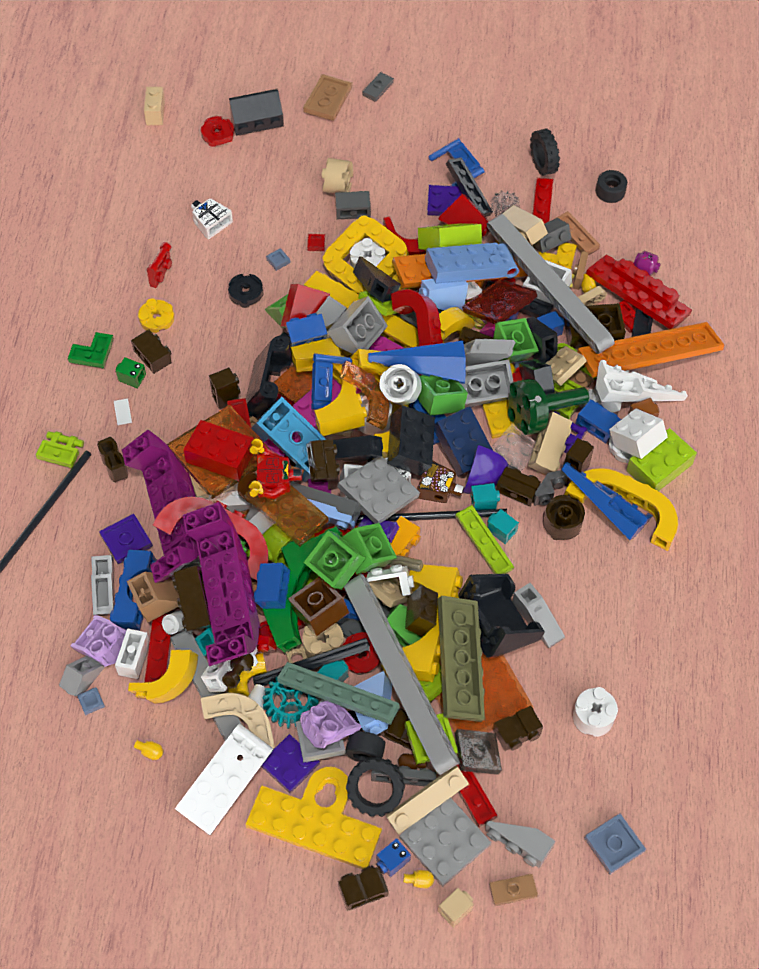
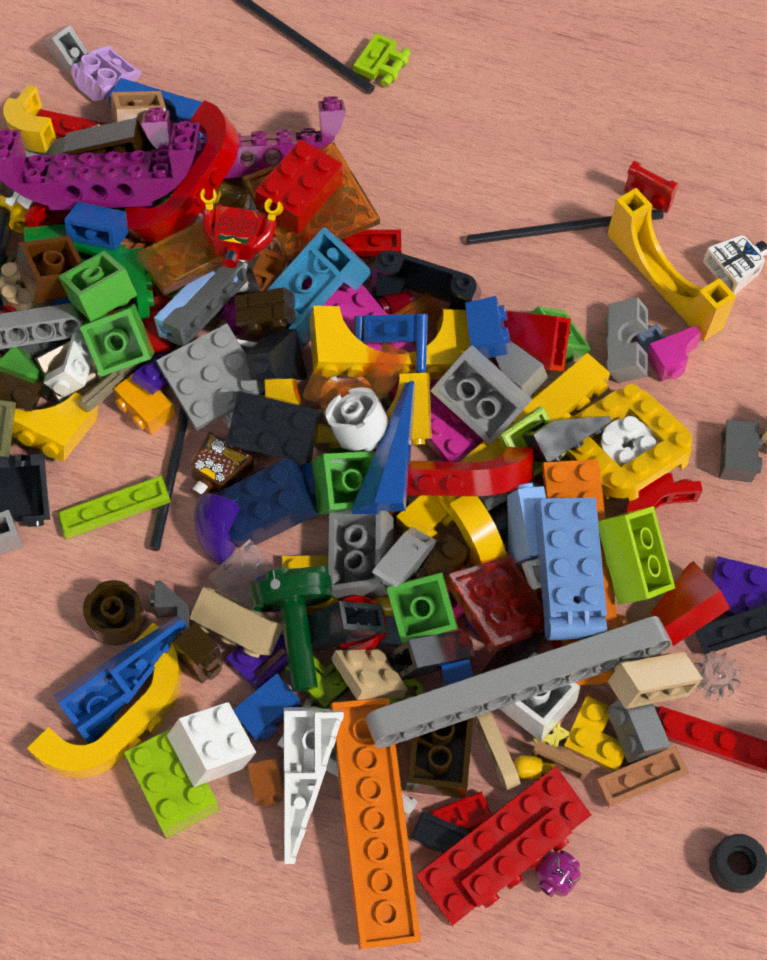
camera: 100 degrees right, 5 degrees up
green plate [68,332,114,368] -> none
sand blue tile [77,687,105,715] -> none
light grey slope [91,555,114,615] -> none
dark brown brick [97,436,128,483] -> none
dark purple plate [99,514,153,564] -> none
white sticker [114,399,132,425] -> none
green brick [115,357,146,389] -> none
white brick [115,628,150,679] -> none
dark brown brick [131,329,172,374] -> none
yellow plate [138,298,175,333] -> none
dark brown brick [209,367,241,410] -> none
black plate [228,274,264,308] -> none
red tile [307,234,325,252] -> none
teal brick [470,483,500,510] -> none
teal brick [487,509,519,544] -> none
dark brown brick [496,466,541,507] -> none
none -> black piece [467,209,664,245]
none -> light grey arch [605,297,648,383]
none -> yellow arch [607,188,737,342]
none -> dark pink arch [648,326,701,382]

